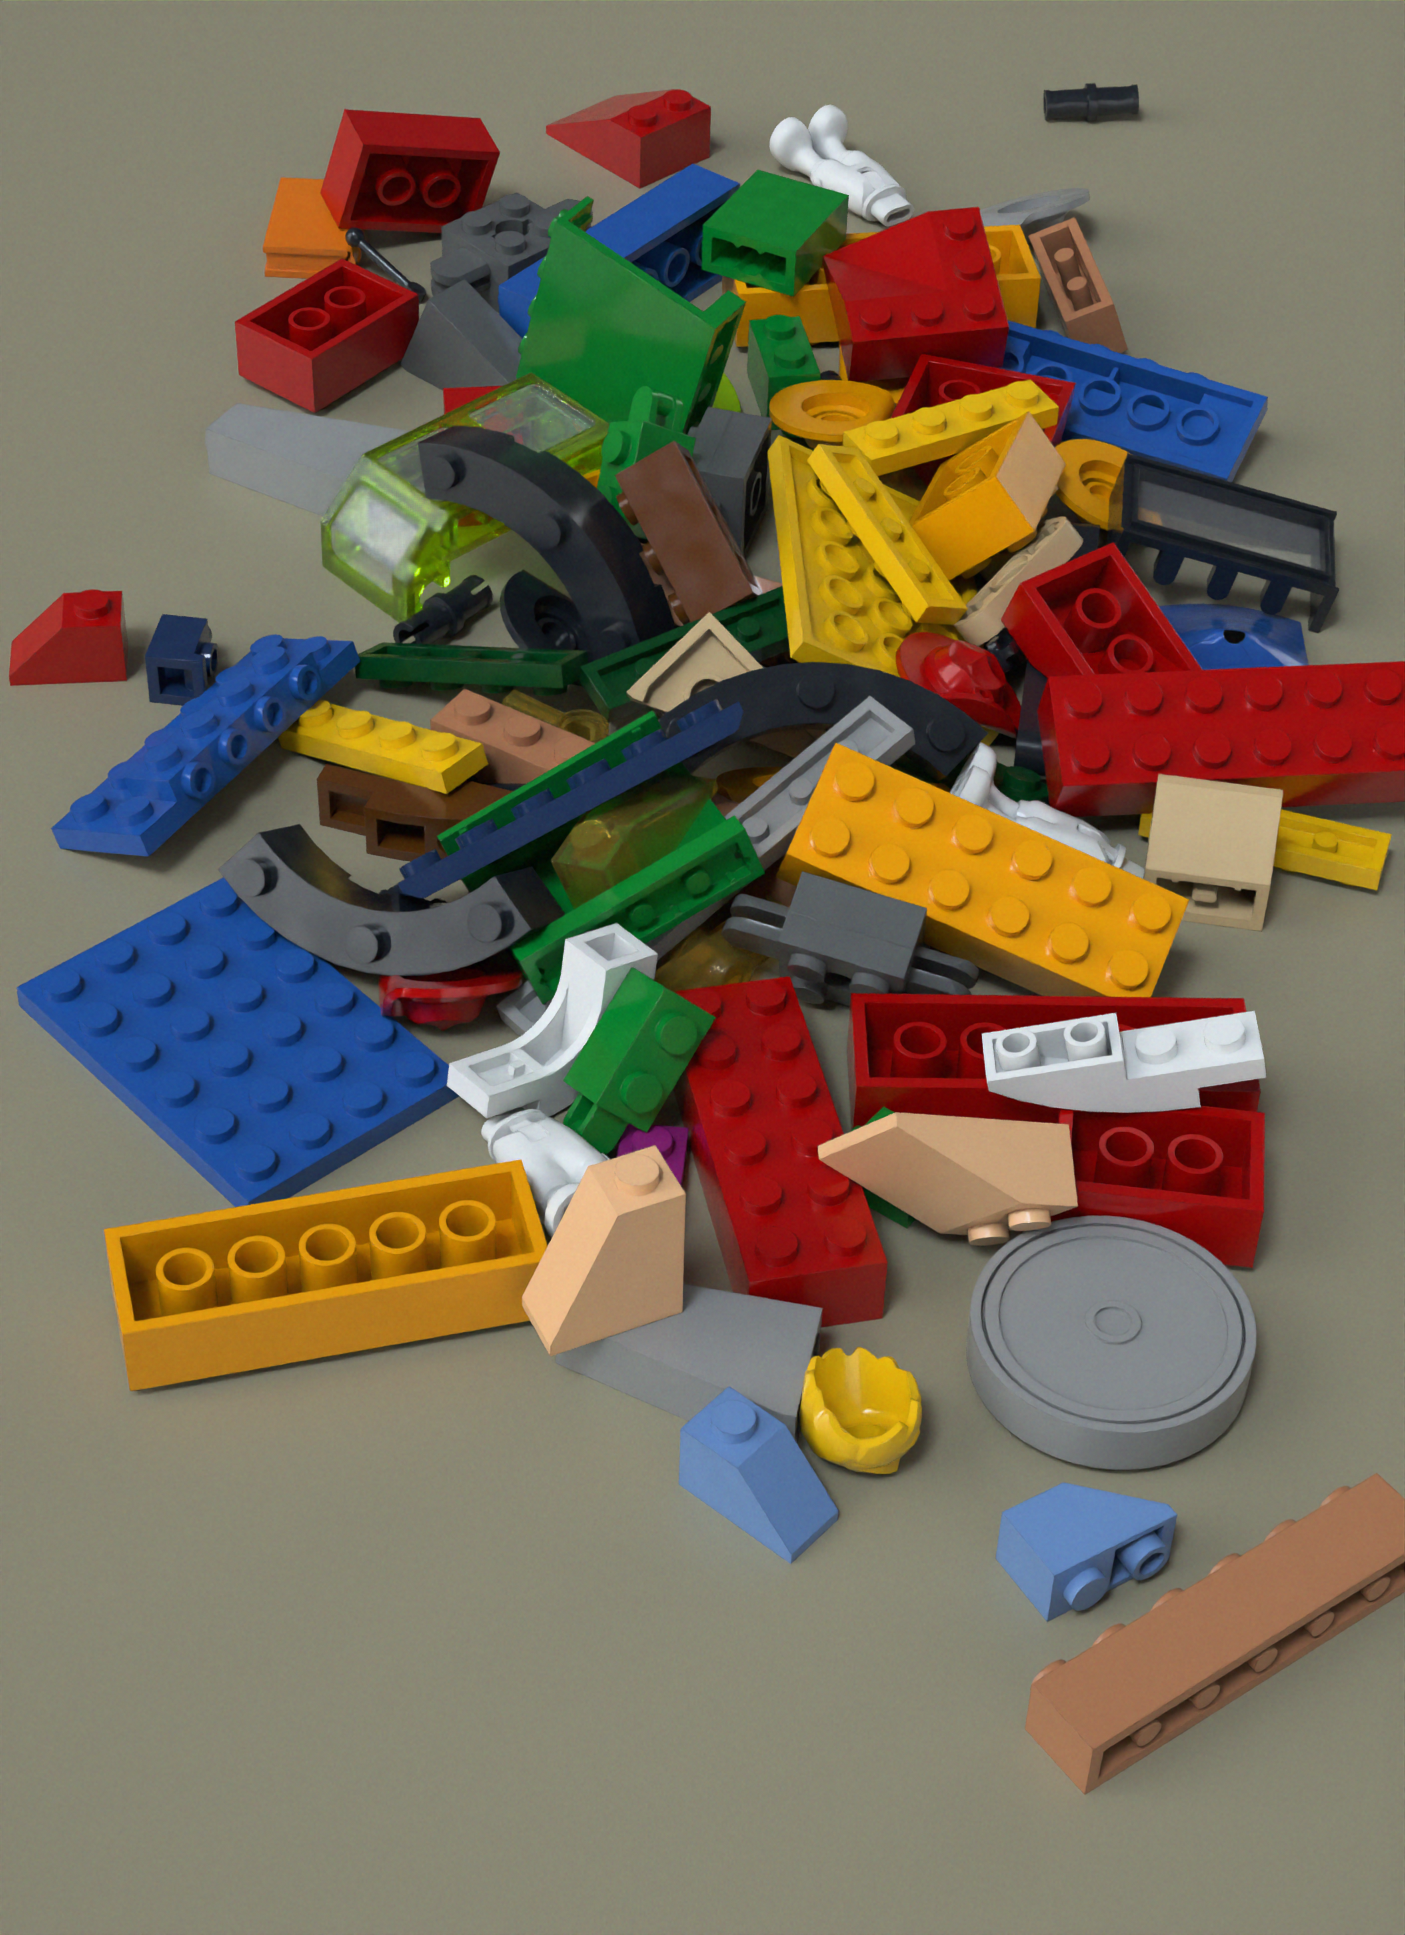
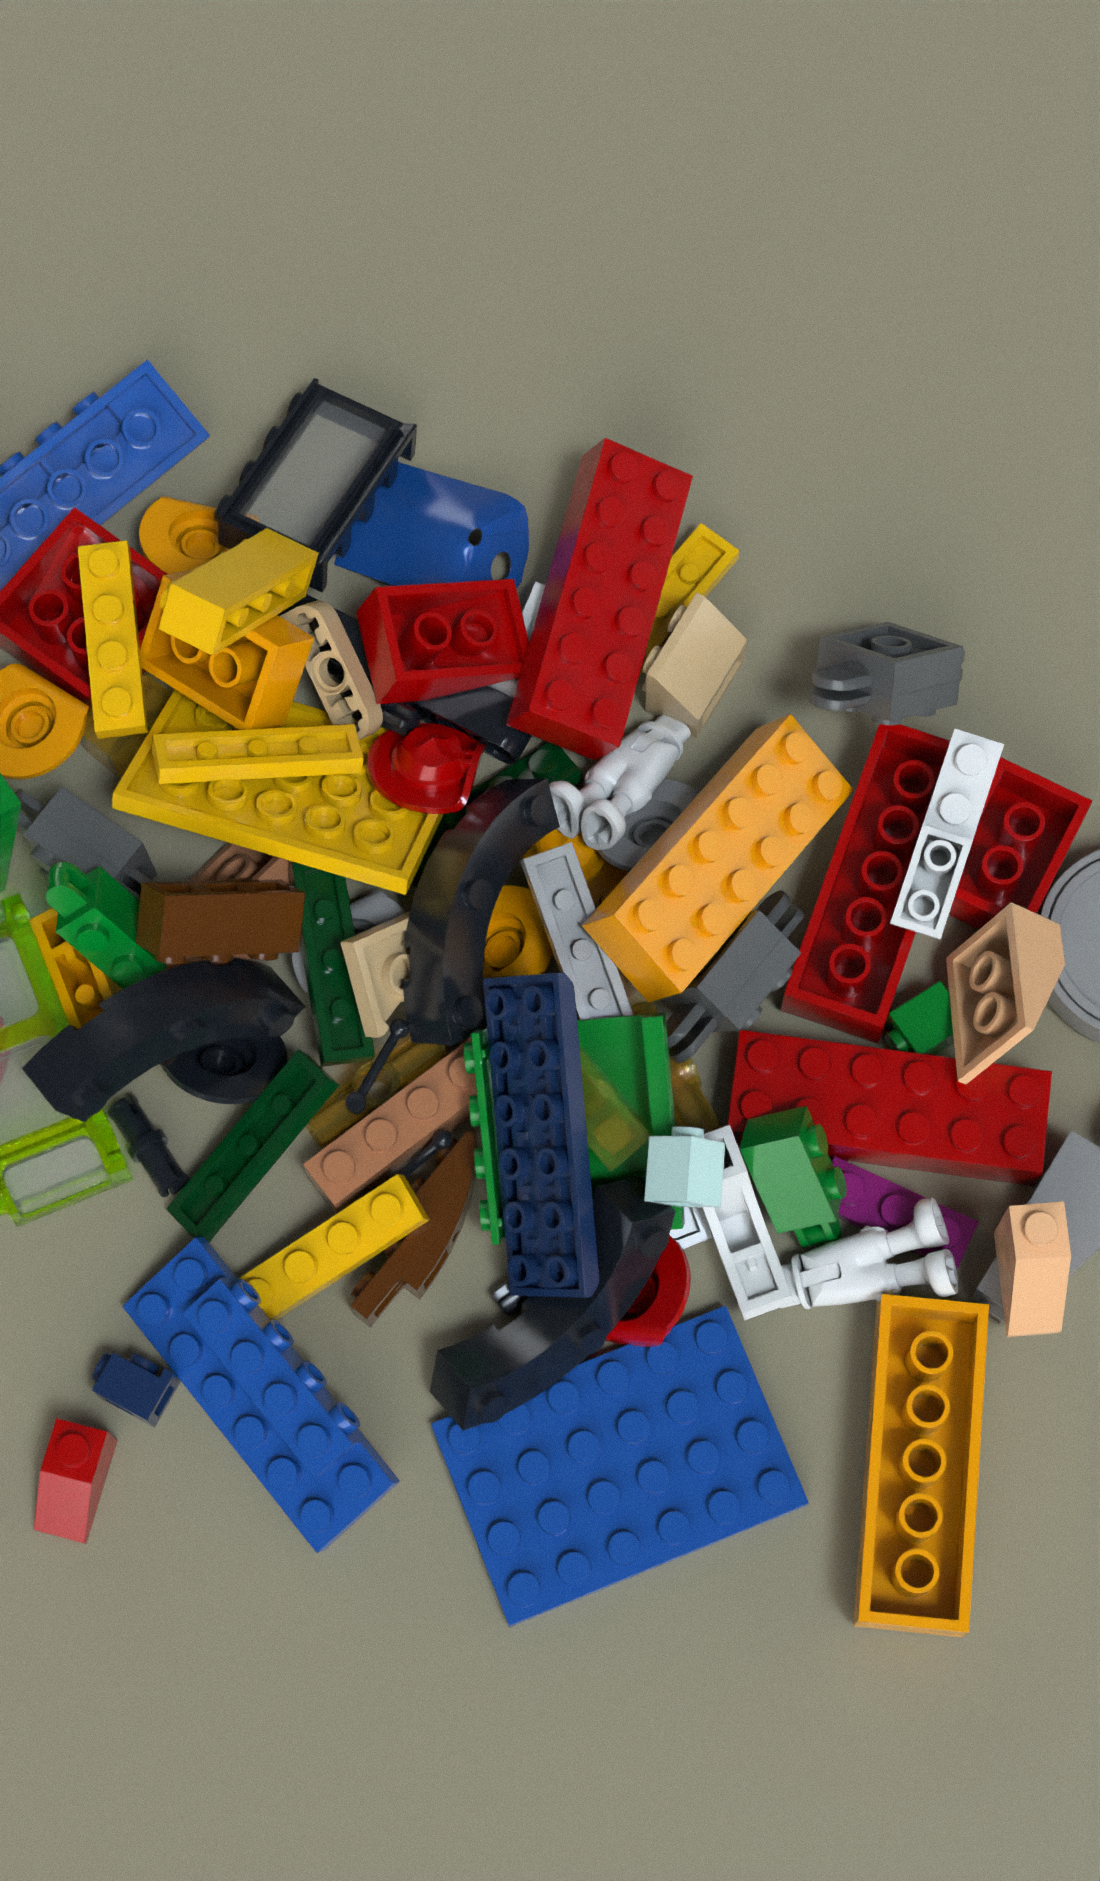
camera: 65 degrees left, 30 degrees up
none -> yellow brick [159,528,319,656]
none -> black hinge [346,1018,409,1115]
none -> light aqua brick [644,1127,725,1207]
none -> dark grey brick [809,622,965,725]

